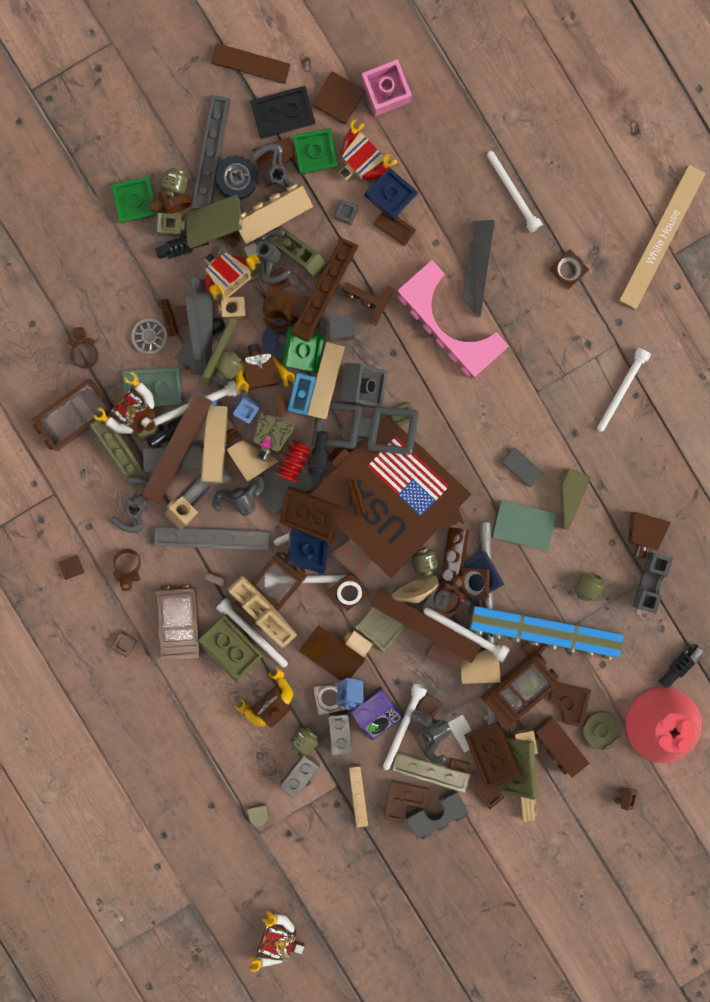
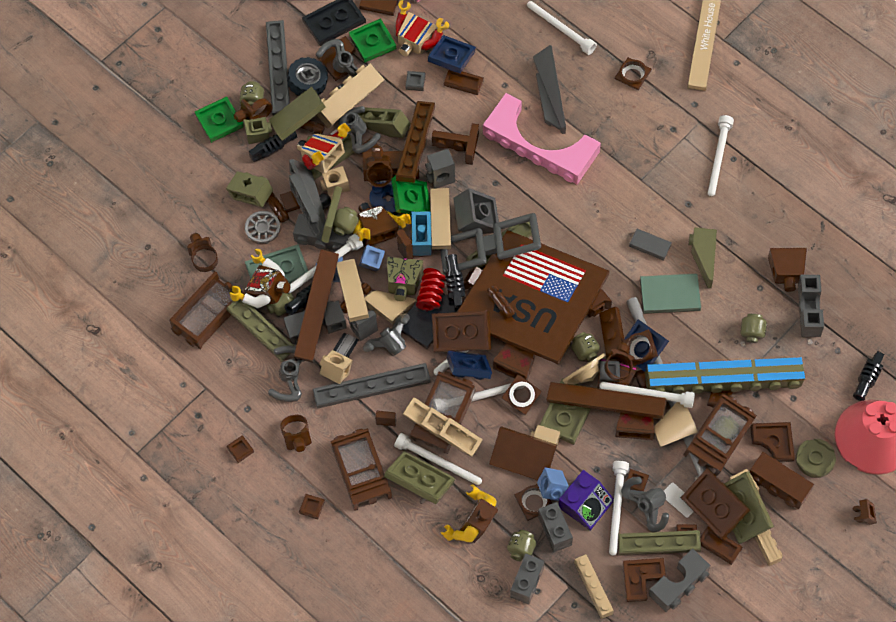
camera: 15 degrees left, 25 degrees down
none -> olive brick [226,171,273,207]

